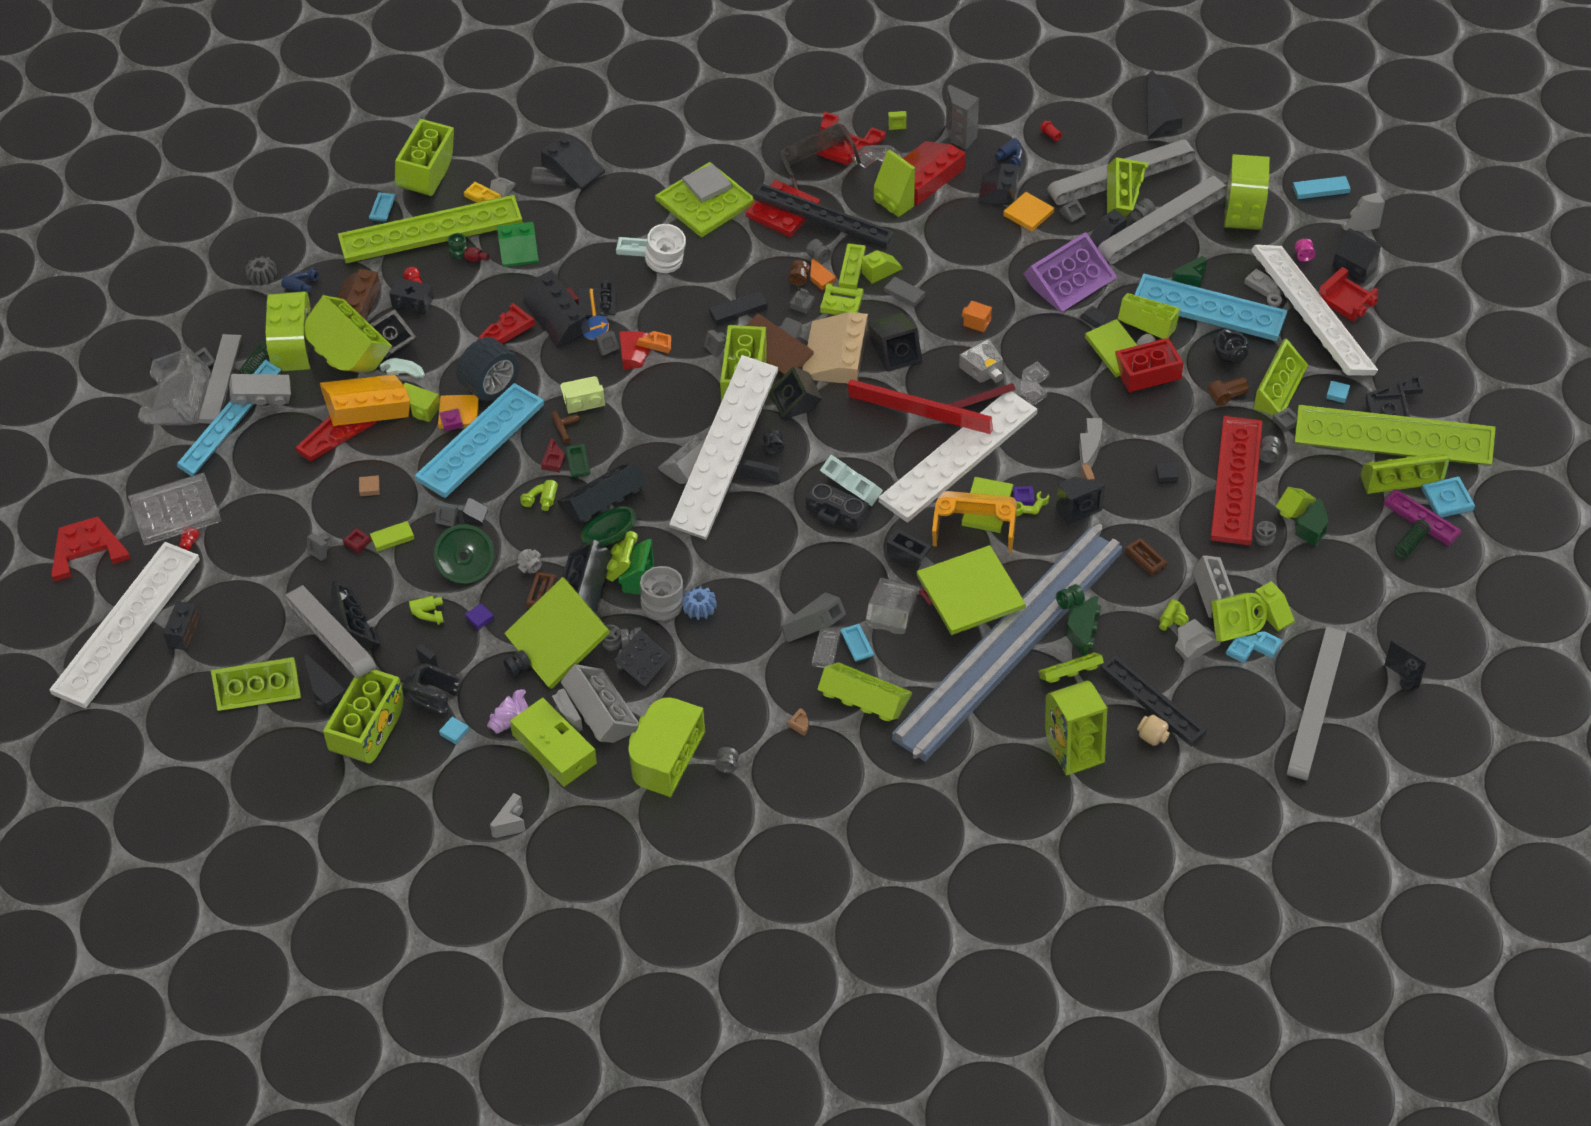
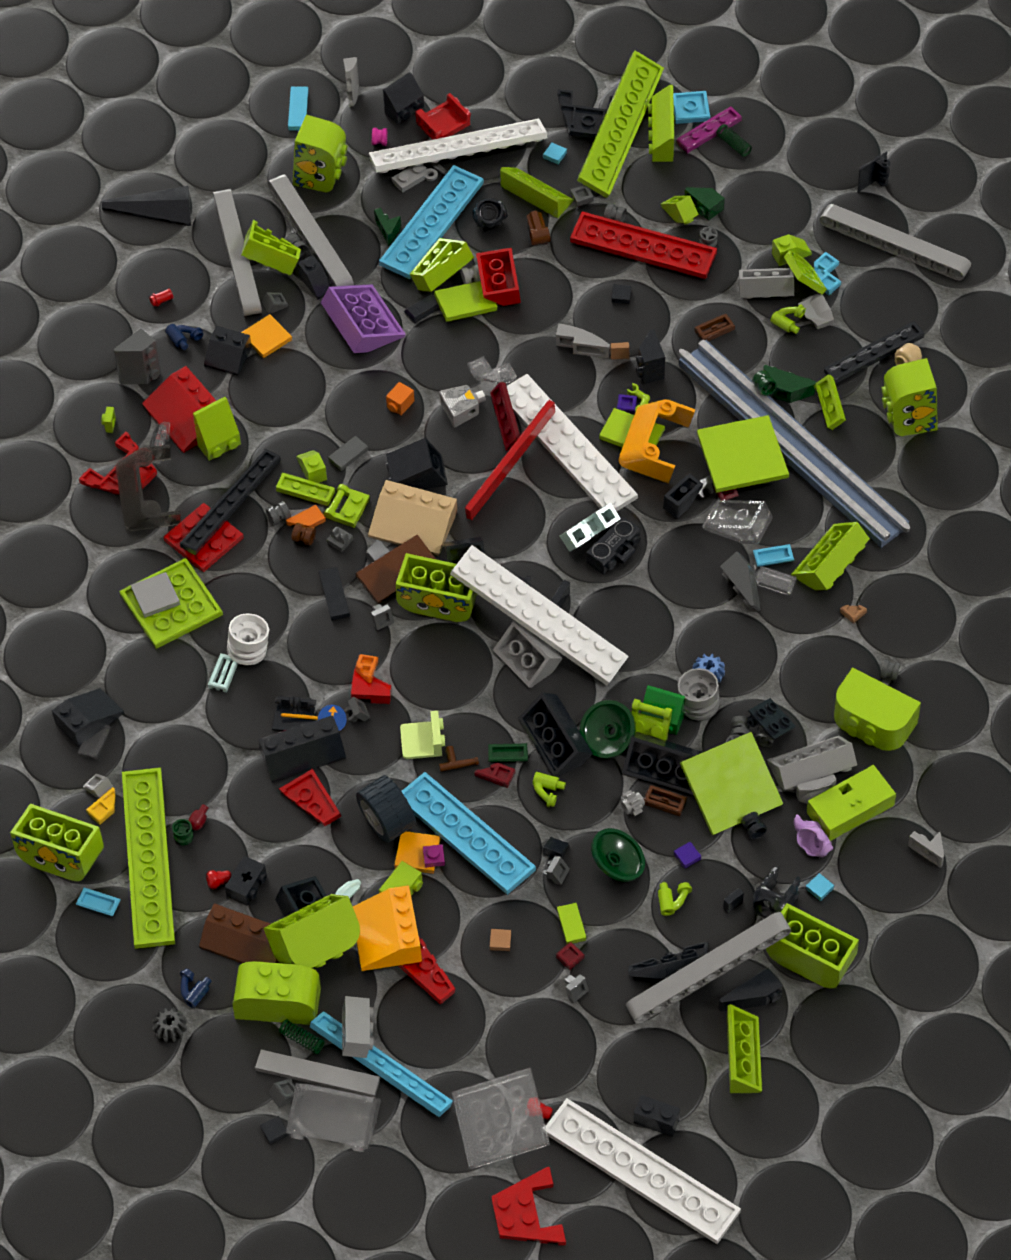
camera: 80 degrees left, 5 degrees up
green slope [497,222,539,267] -> none

